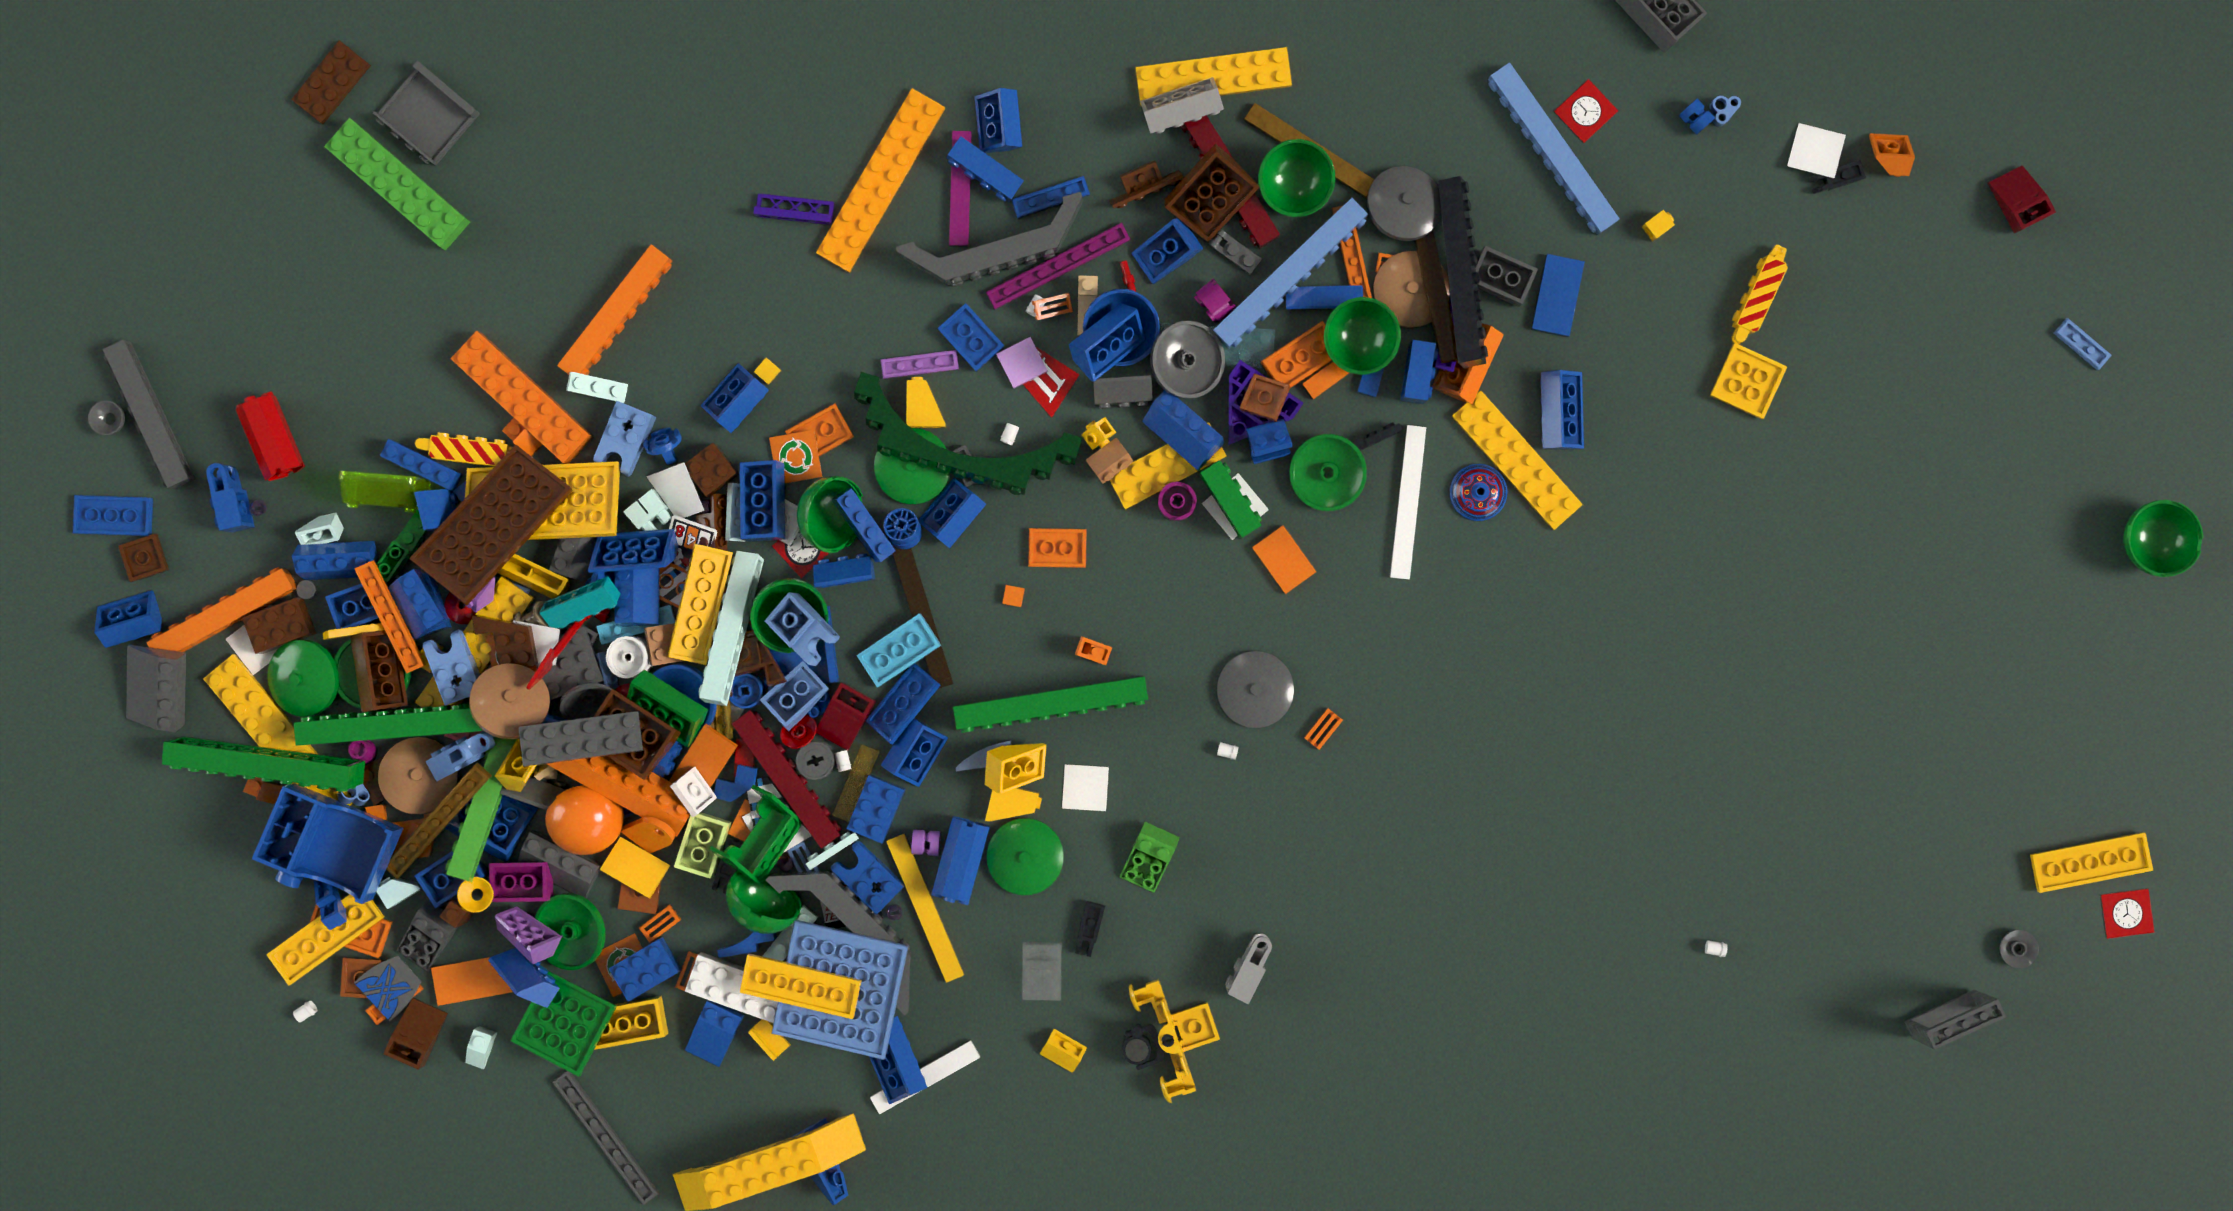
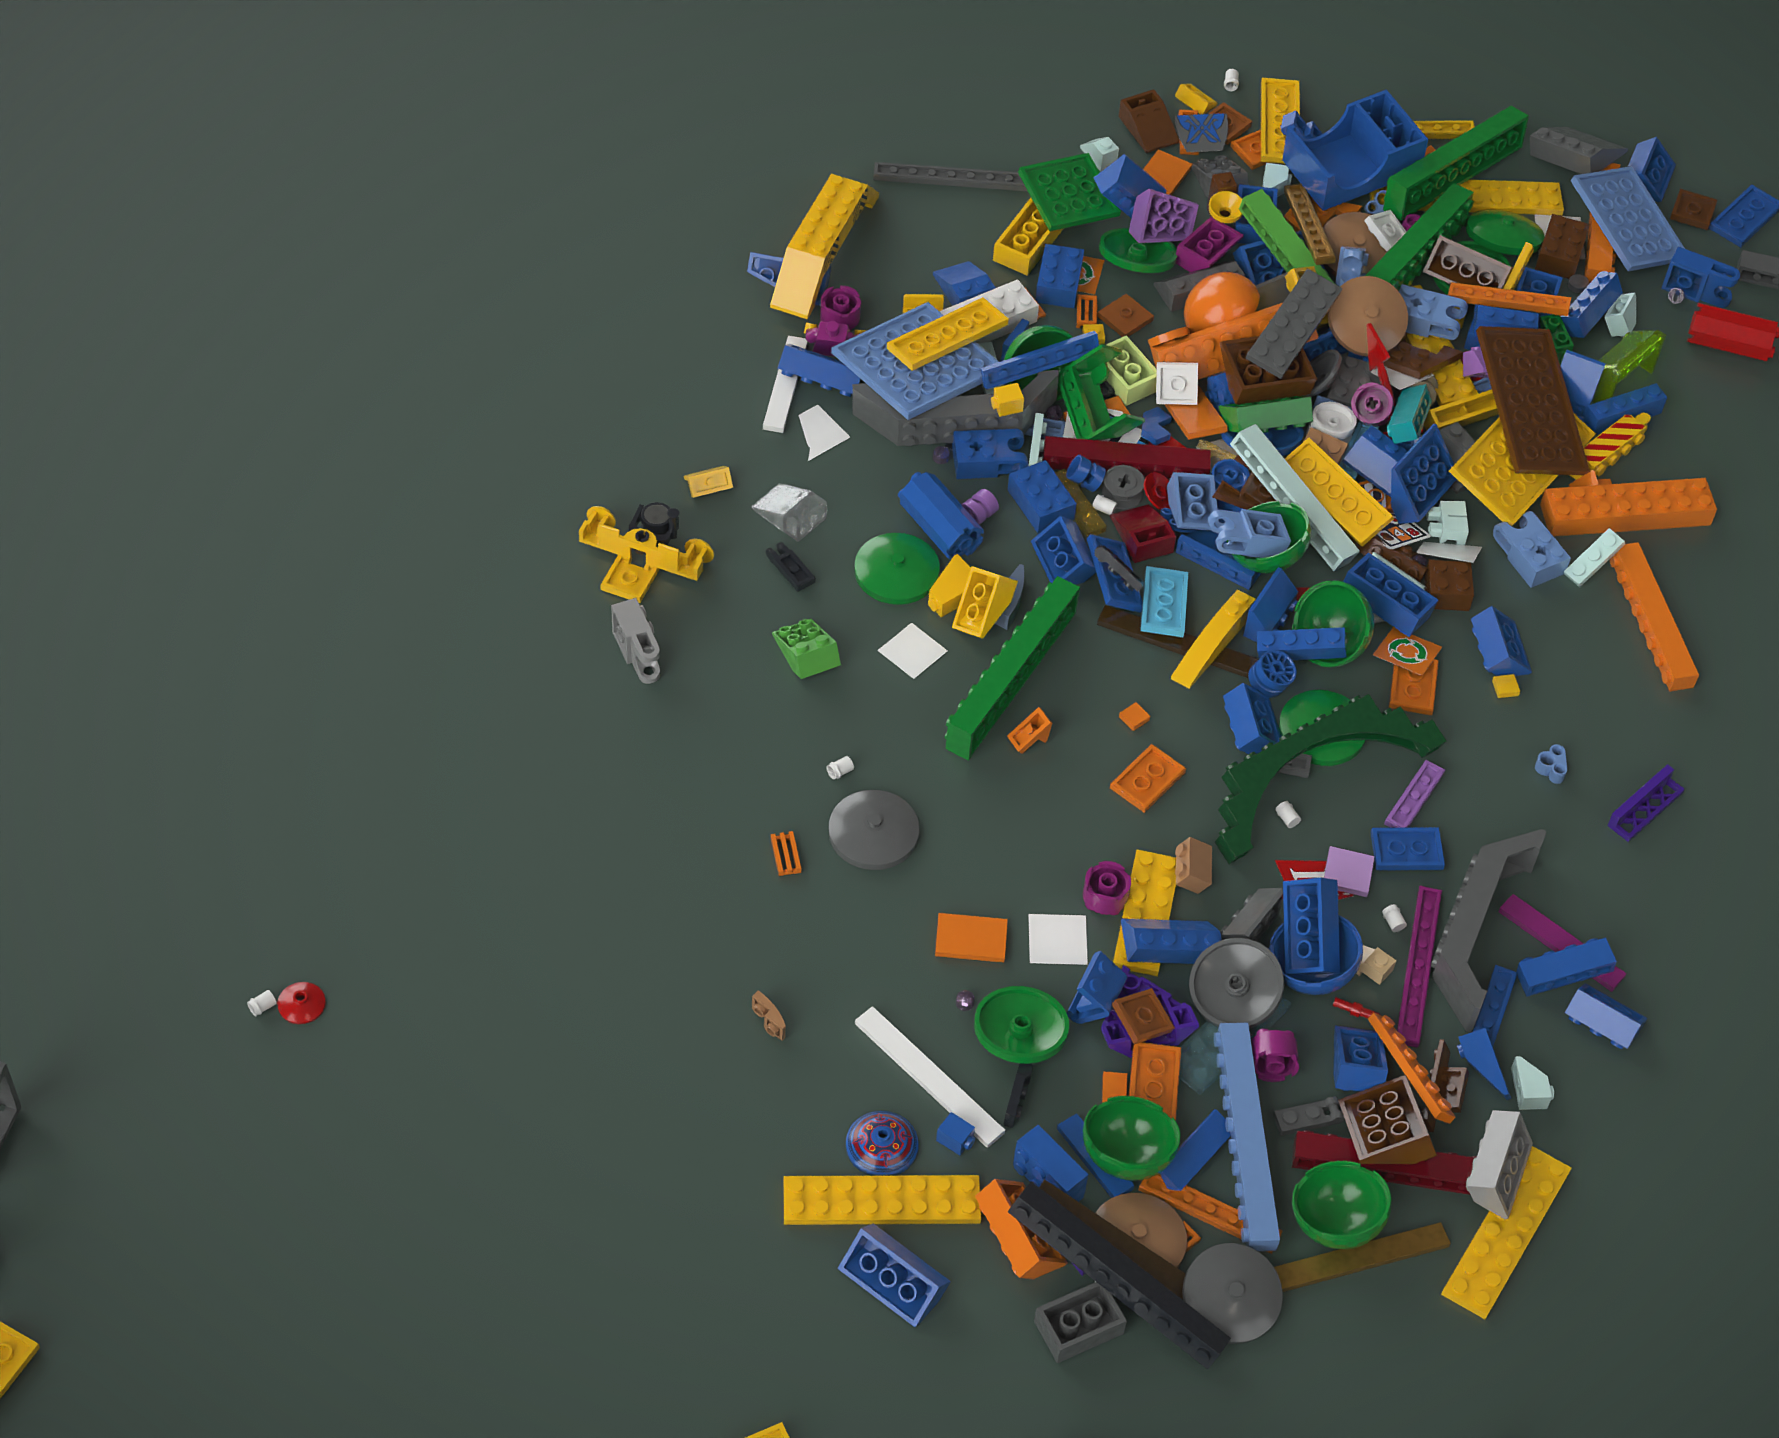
camera: 125 degrees right, 35 degrees down
yellow tile [600,837,670,899] -> none
blue tile [643,427,682,465] -> none
light orange plate [816,88,945,273] -> none
yellow tile [886,833,964,983] -> none
yellow slope [906,377,946,428] -> none
orange tile [1032,293,1073,320] -> none
yellow brick [1081,417,1116,450] -> none
green brick [1199,460,1262,539] -> none
blue tile [1531,254,1585,337] -> none
none -> red dish [277,982,326,1024]
none -> medium nougat slope [752,990,786,1041]
none -> white sticker [799,405,850,461]
none -> magenta torso [804,321,866,357]
none -> magenta brick [820,286,861,330]
none -> blue brick [936,1112,976,1156]
none -> clear purple hinge [956,990,975,1011]
none -> blue plate [980,331,1099,389]
none -> yellow brick [991,383,1024,417]
none -> blue wheel [1066,455,1106,492]
none -> yellow plate [1082,324,1105,345]
none -> black hinge [1094,545,1144,592]
none -> yellow slope [1171,589,1256,689]
none -> yellow slope [1175,84,1218,114]
none -> magenta brick [1351,382,1395,427]
none -> white plate [1364,210,1406,252]
none -> orange plate [1368,1013,1456,1124]
none -> yellow tile [1413,121,1475,139]
none -> blue slope [1457,1028,1512,1100]
none -> light aqua slope [1511,1056,1554,1110]
none -> medium blue piece [1535,744,1567,784]
none -> medium blue plate [1570,166,1685,271]

